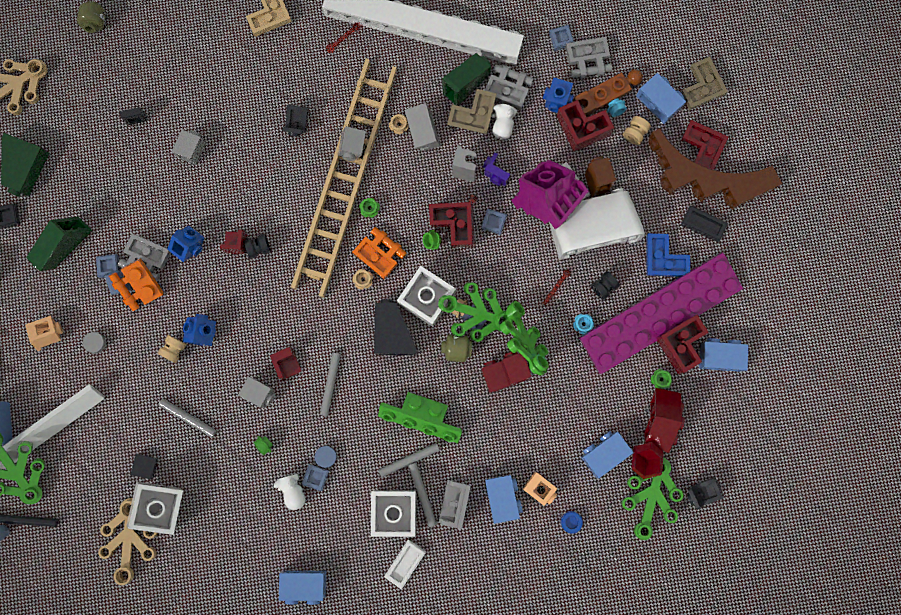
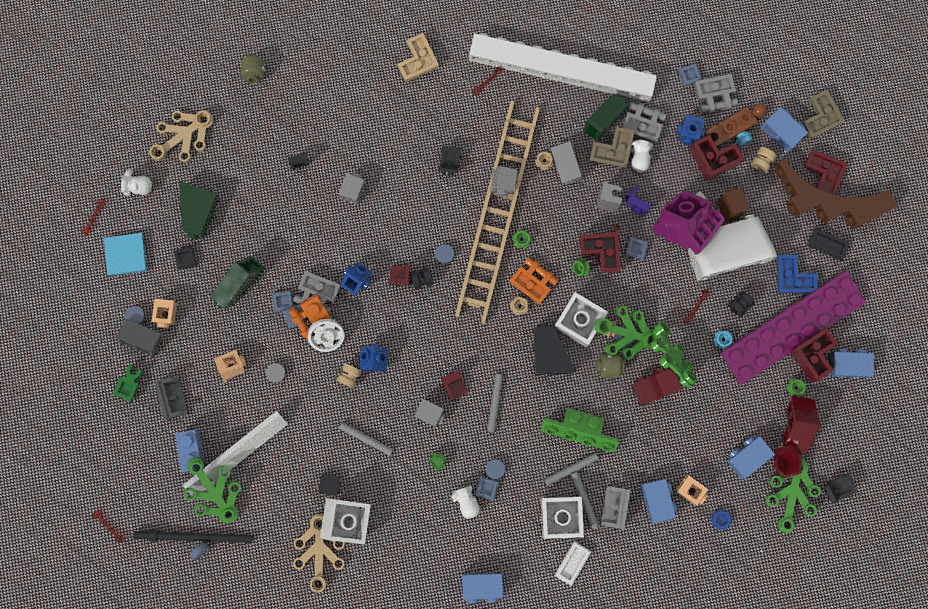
camera: 10 degrees left, 0 degrees up
none -> white wheel [308,318,344,352]
none -> sand blue tile [435,244,454,264]

